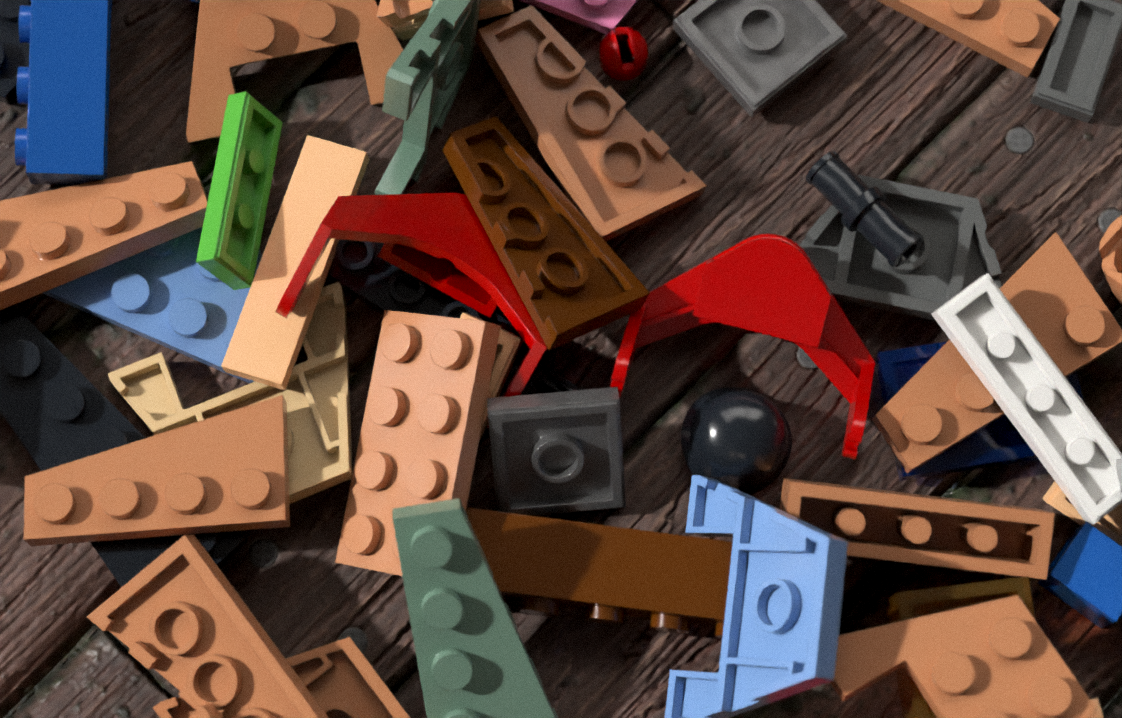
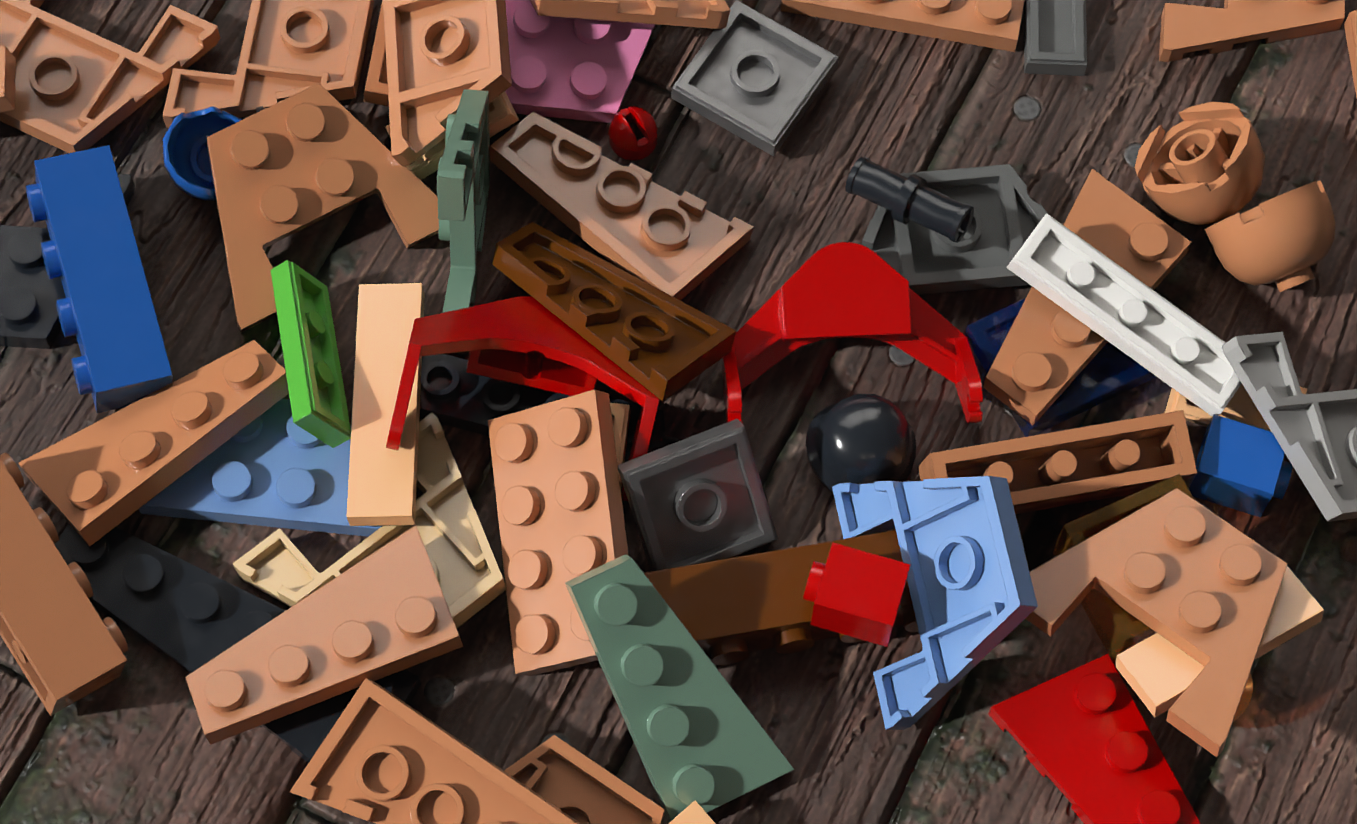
camera: 20 degrees left, 10 degrees down
none -> red brick [803,542,911,647]

